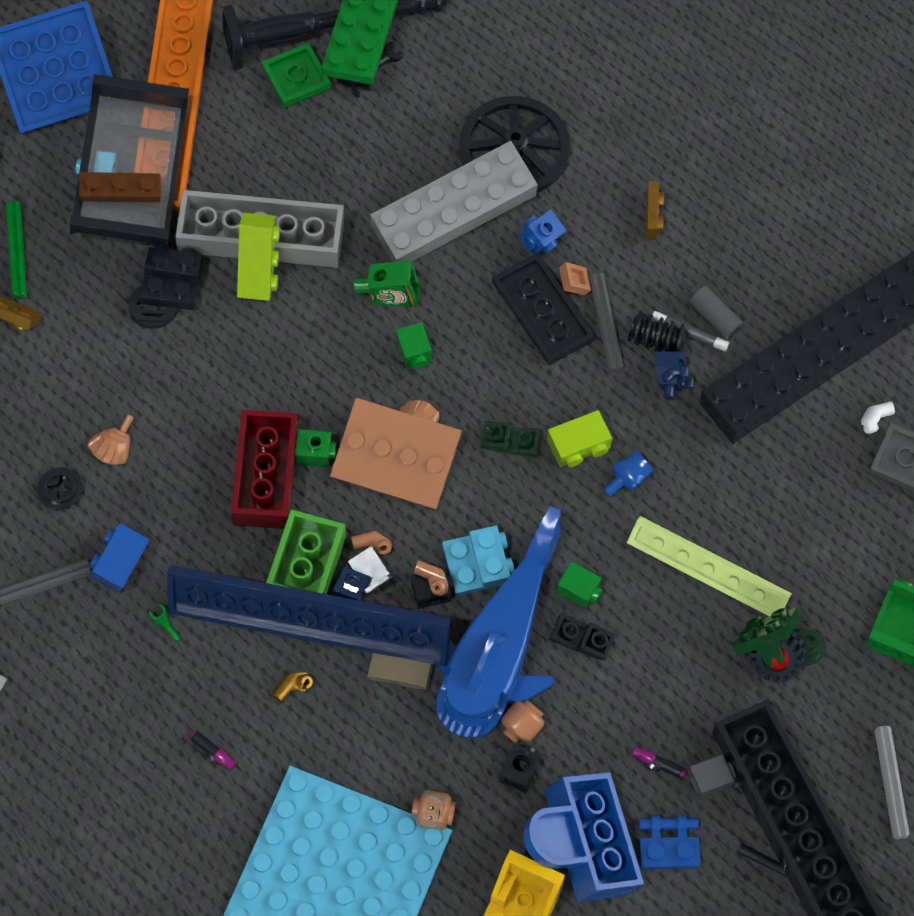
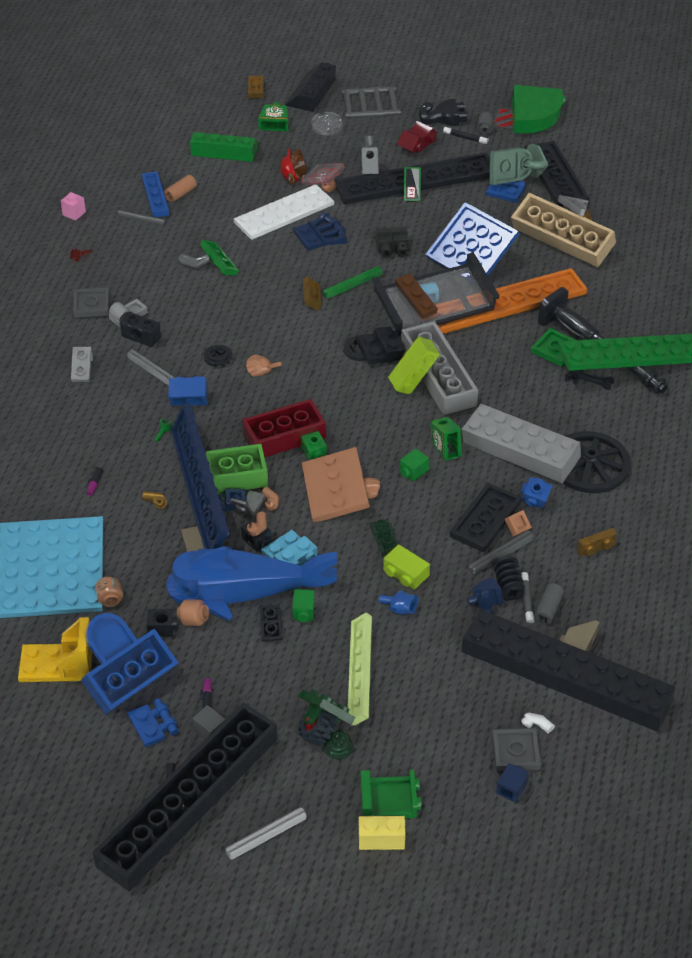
camera: 65 degrees right, 20 degrees down
none -> dark tan slope [559,620,600,652]

